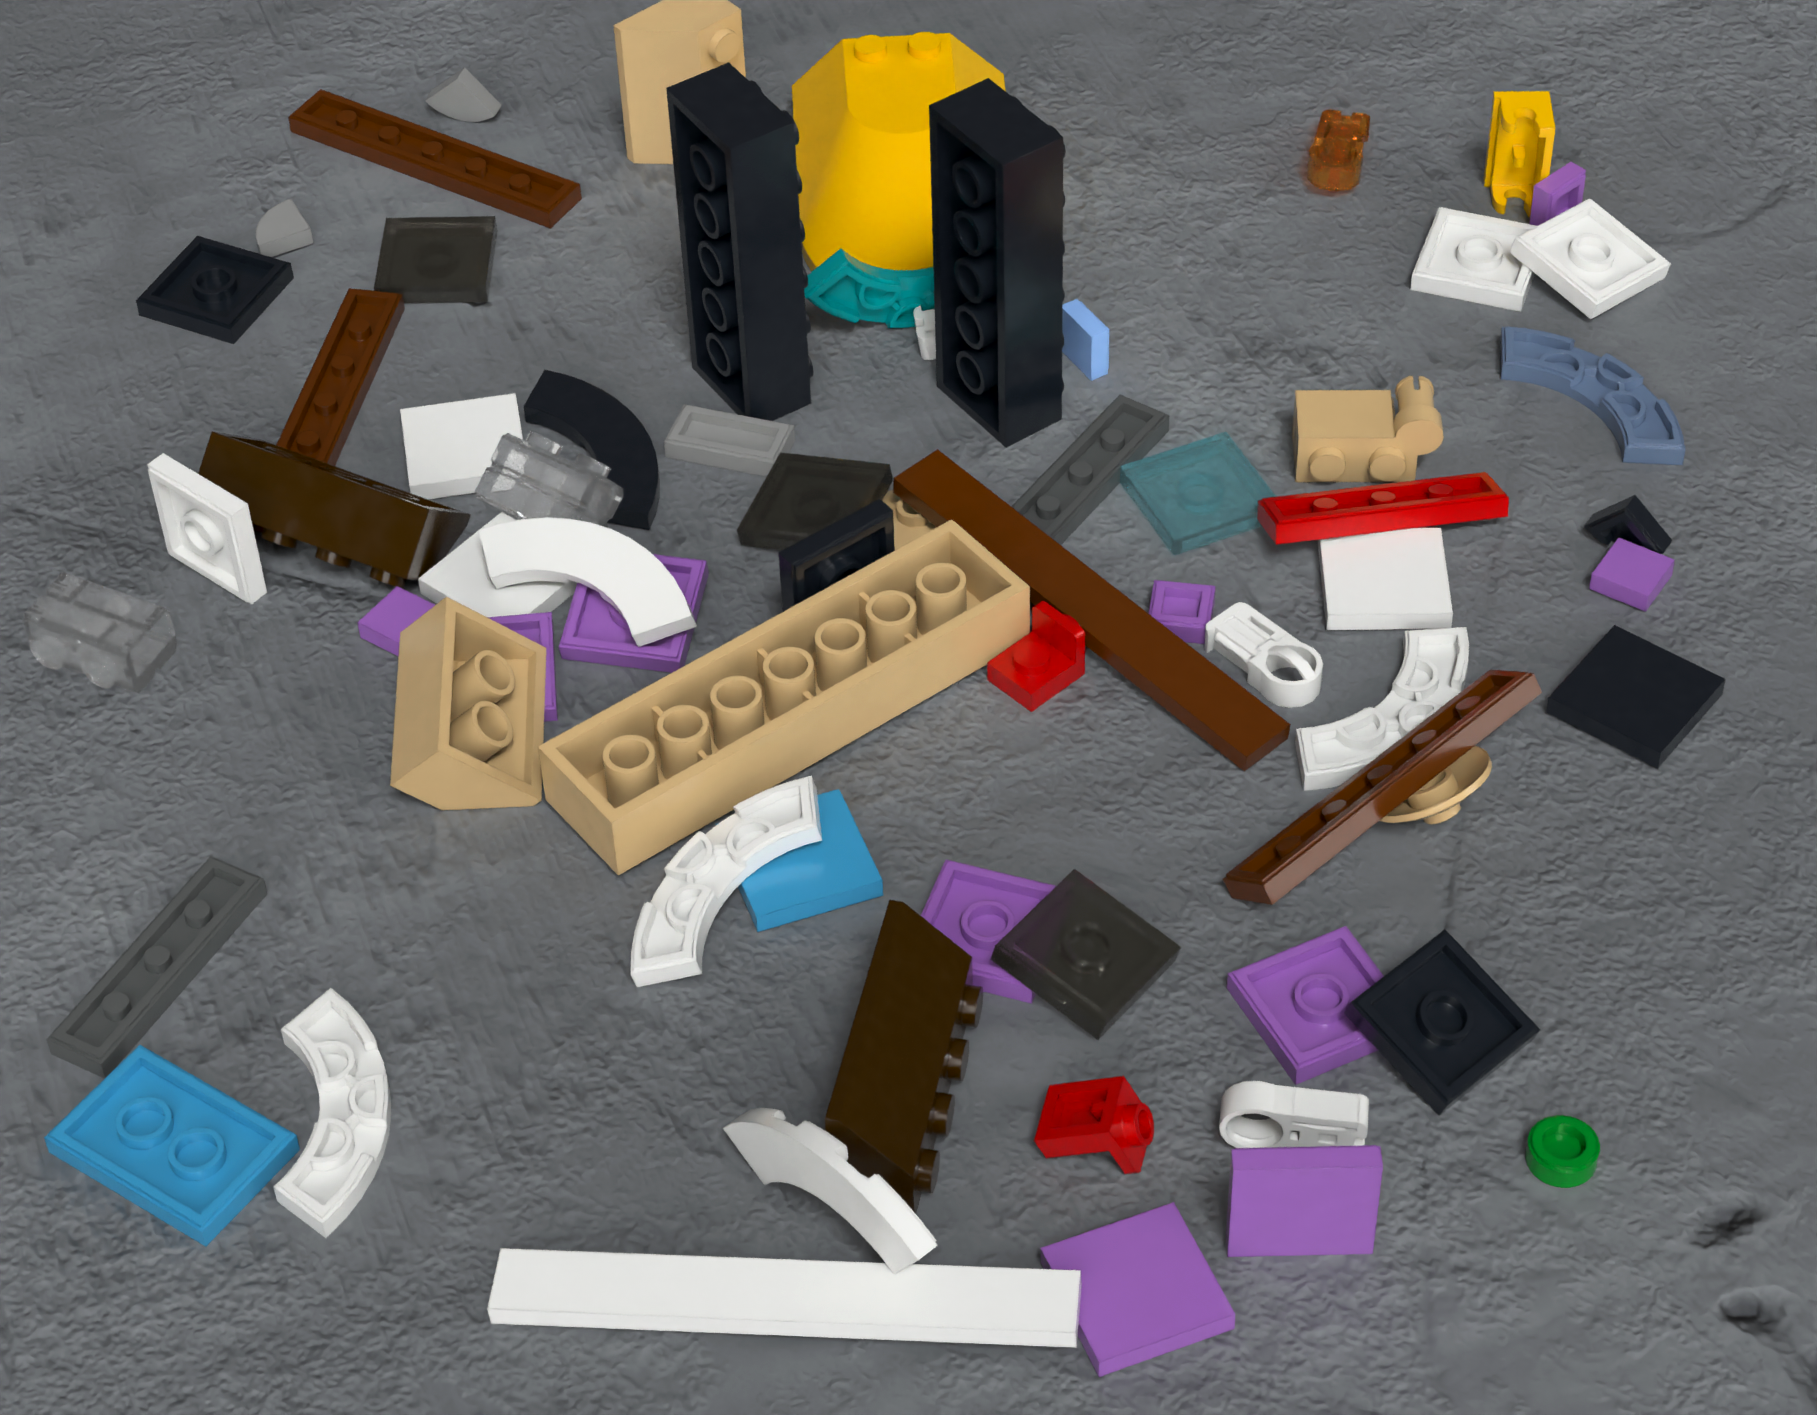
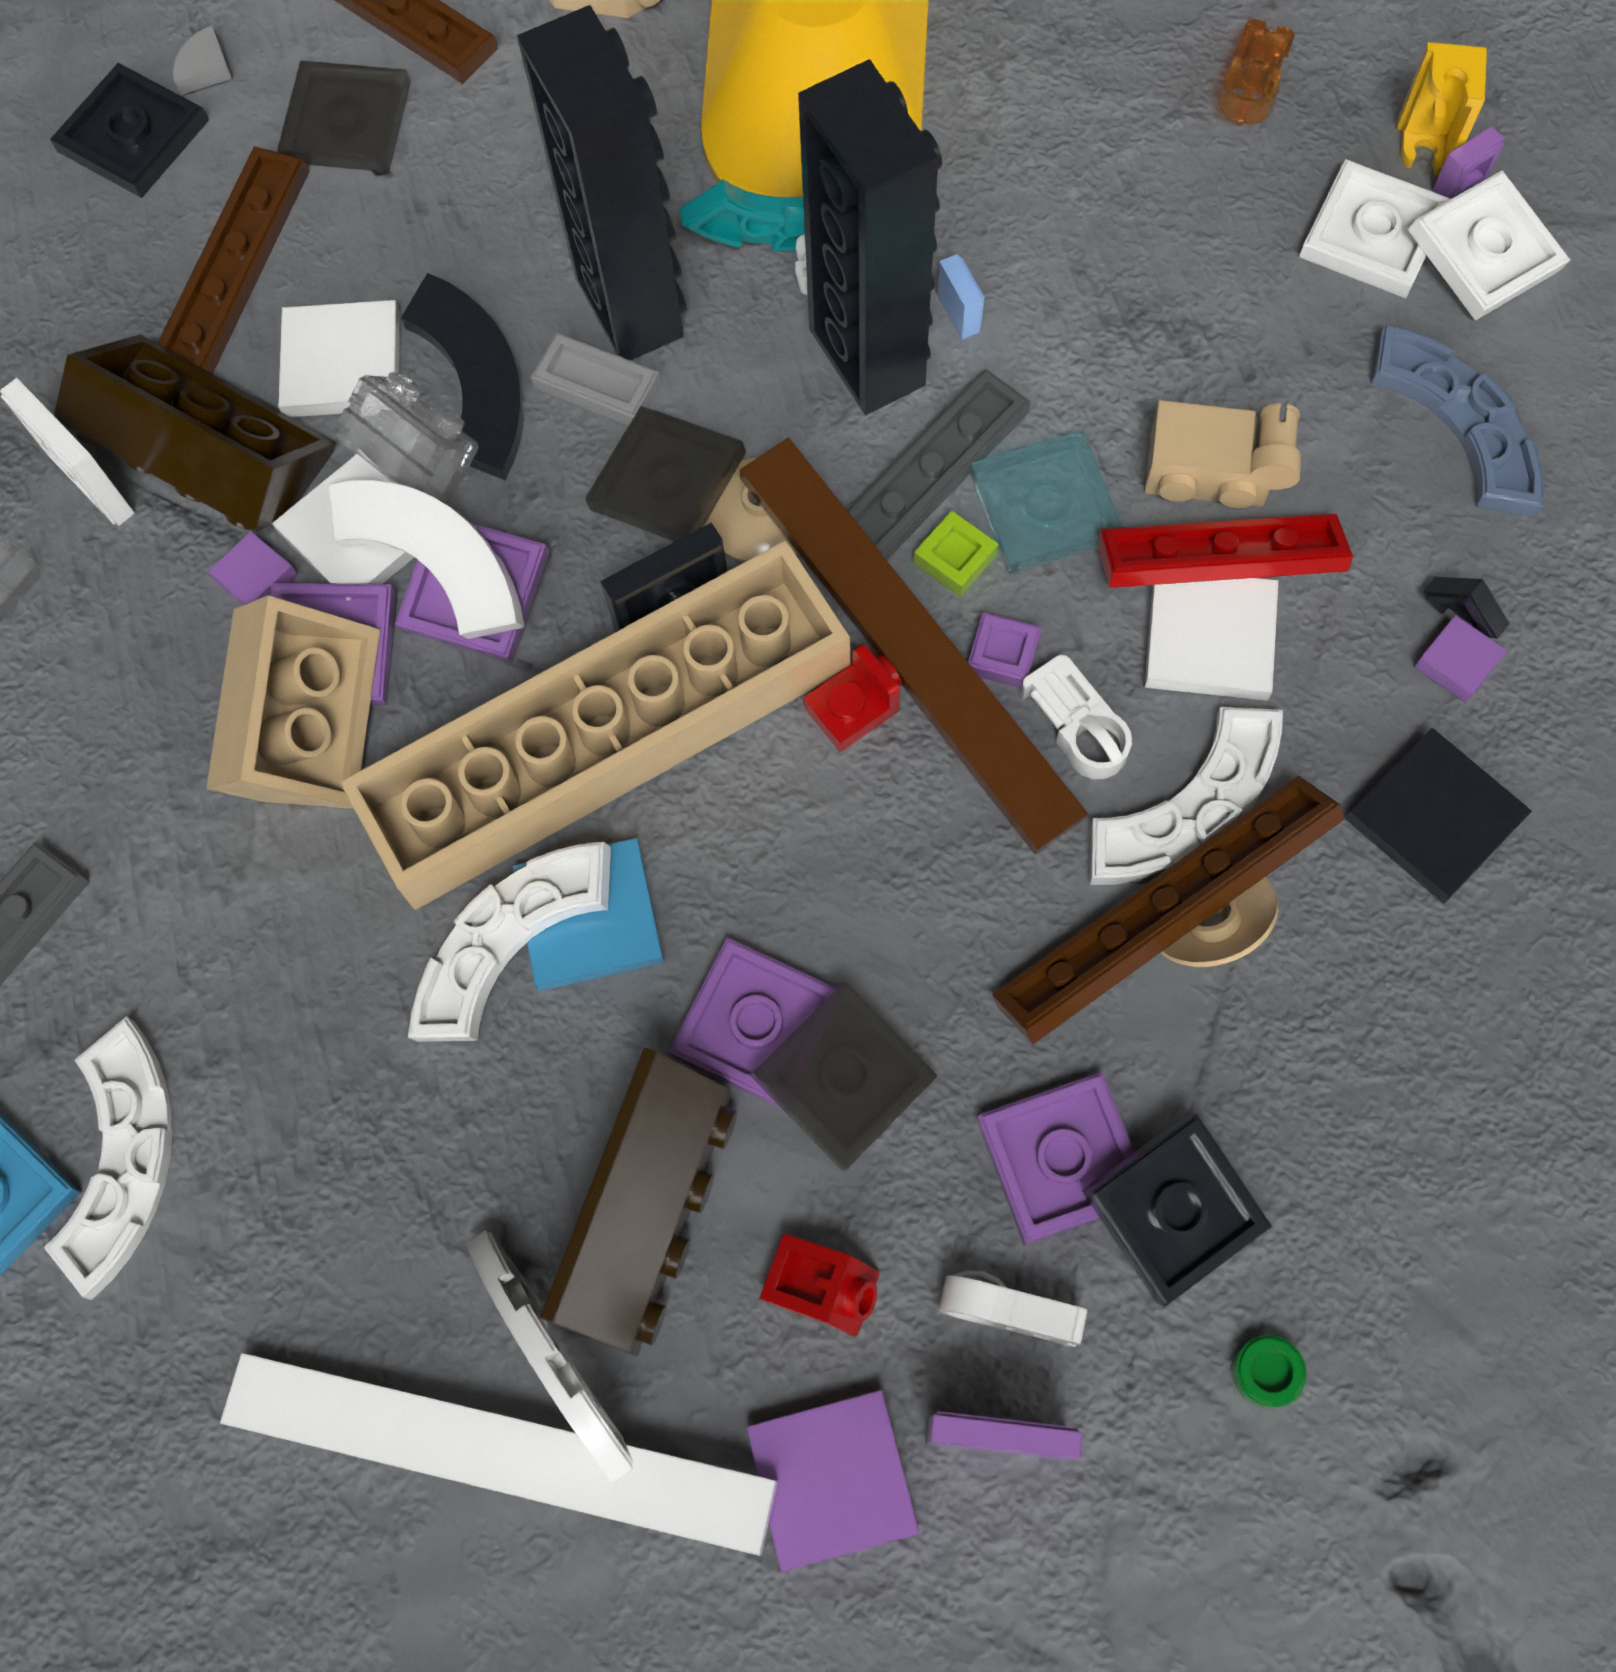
camera: 10 degrees right, 25 degrees up
none -> lime tile [914,510,999,597]

